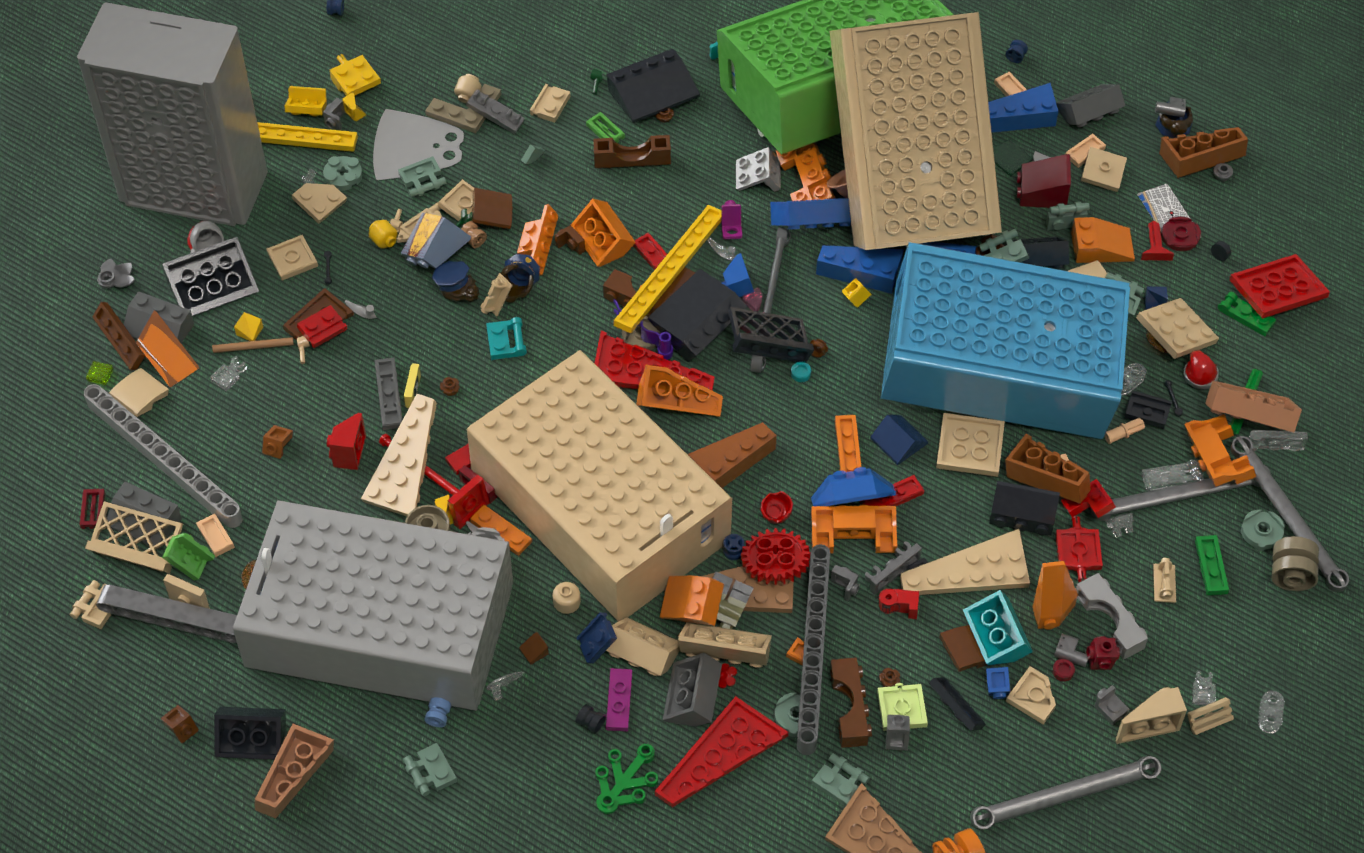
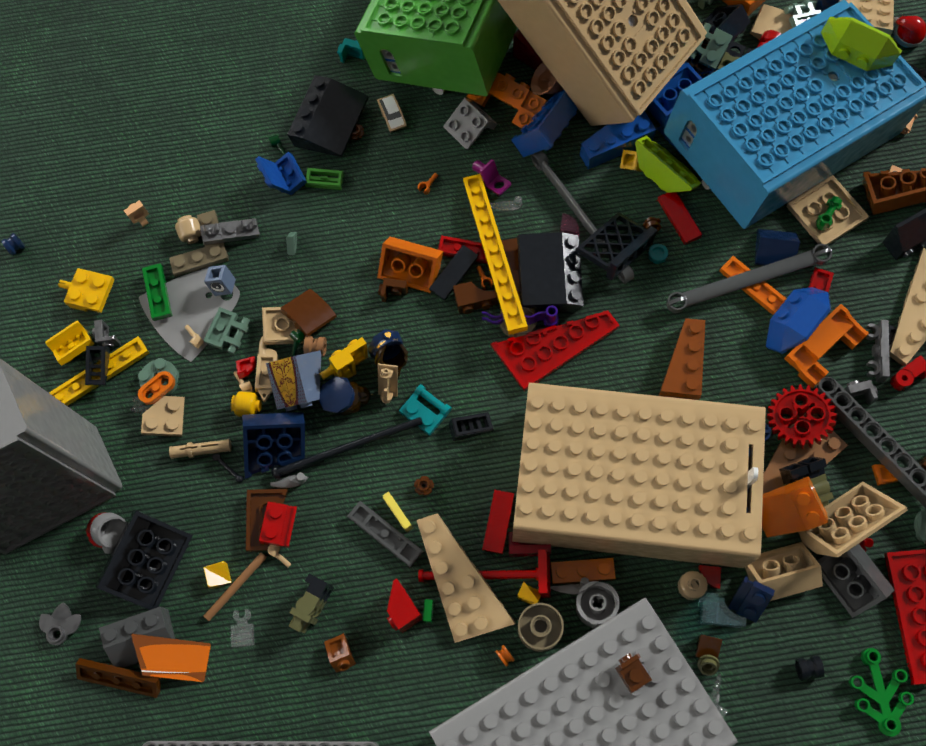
camera: 35 degrees left, 15 degrees up
clear neon green tile [86,361,113,385] -> none
tan slope [109,368,169,417] -> none
tan tile [266,235,318,280] -> none
yellow slope [342,93,366,121] -> none
orange bracket [517,204,558,276] -> none
tan plate [530,84,571,123] -> none
reddish brown arch [593,135,671,168] -> none
magenta plate [606,668,632,731] -> none
orange wedge [636,365,723,416] -> none
blue slope [722,253,754,297] -> none
red hair [760,491,793,524] -> none
none -> black slope [85,346,110,385]
none -> light nougat plate [124,200,149,227]
none -> orange plate [138,371,175,405]
none -> green plate [142,263,172,321]
none -> tan pin [169,439,232,459]
none -> tan hand [185,325,204,349]
none -> sand blue brick [204,265,236,296]
none -> red tile [236,356,256,379]
none -> dark blue wedge [242,412,305,479]
none -> blue bracket [255,152,307,195]
none -> black bar [271,417,423,480]
none -> olive hips [289,573,334,633]
none -> yellow plate [319,337,368,380]
none -> slope [377,94,407,133]
none -> orange hand [418,173,438,195]
none -> green tile [422,599,434,623]
none -> black tile [429,245,479,301]
none -> black slope [449,412,494,441]
none -> reddish brown bracket [615,653,652,693]
none -> lime wedge [635,136,701,193]
none -> red tile [657,192,702,245]
none -> dark grey piece [666,244,832,313]
none -> olive plate [697,655,720,676]
none -> red tile [699,565,721,589]
none -> clear light blue arch [699,593,746,628]
none -> green bar [816,196,842,230]
none -> lime wedge [821,17,902,71]

